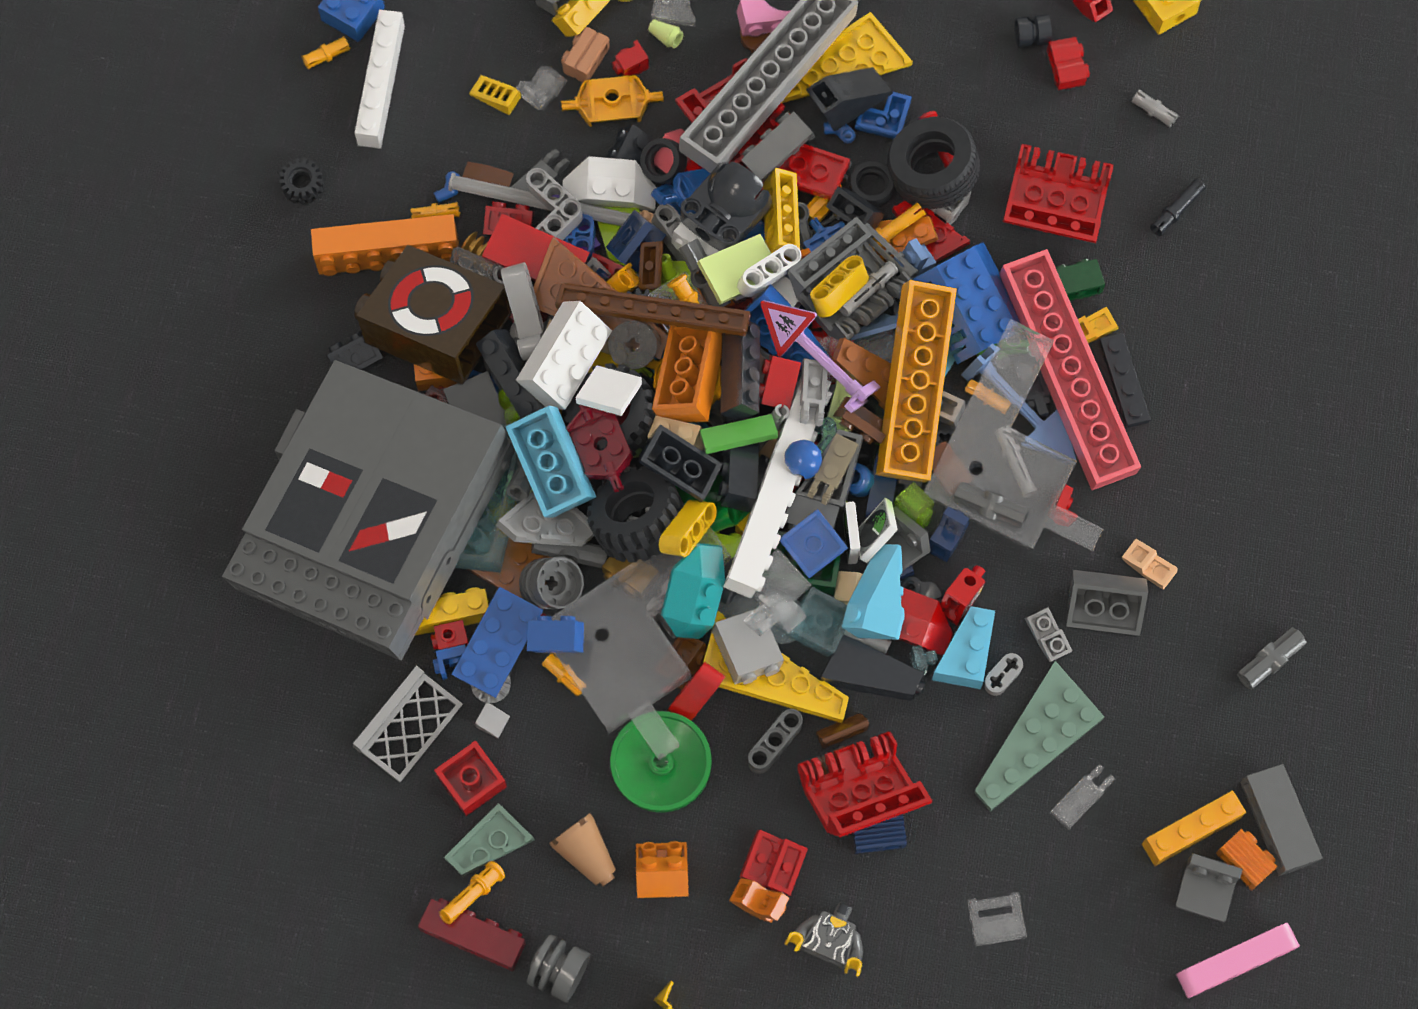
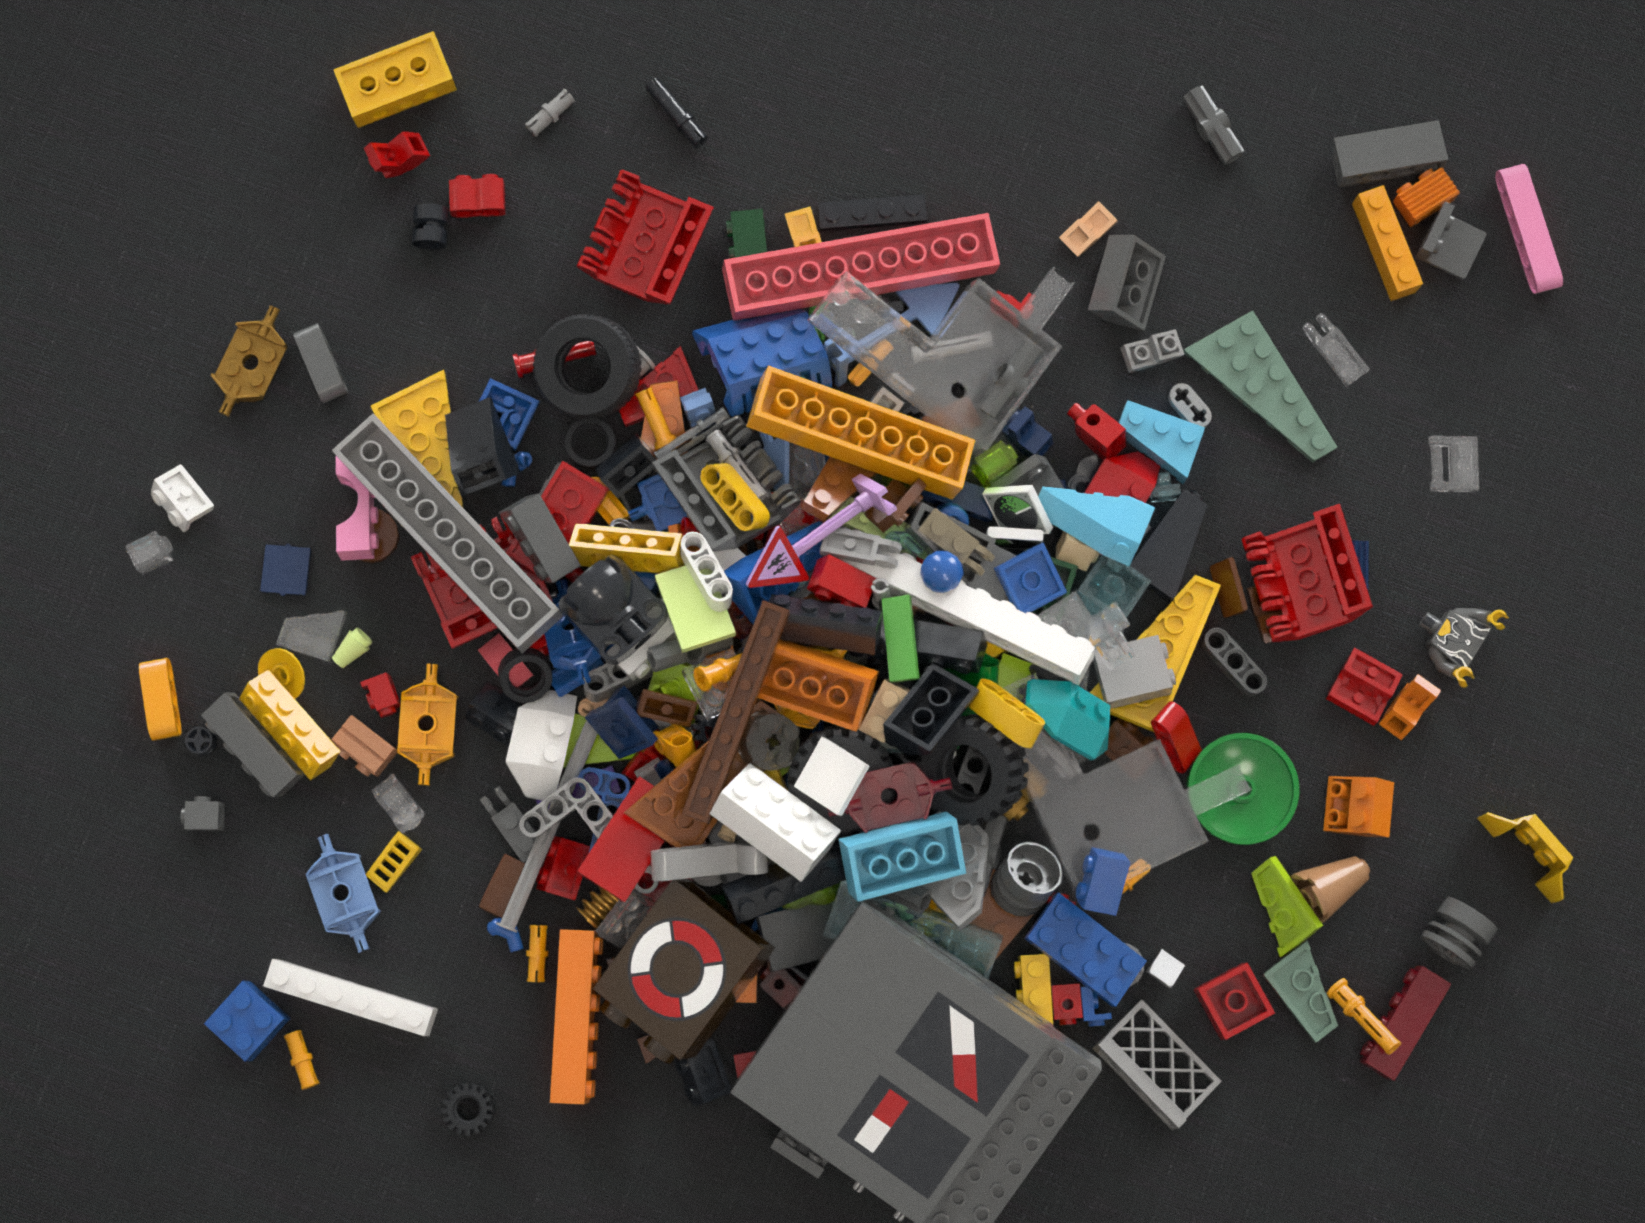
camera: 80 degrees left, 10 degrees up
none -> medium blue plate [306,834,381,953]
none -> lime wing [1251,856,1323,957]

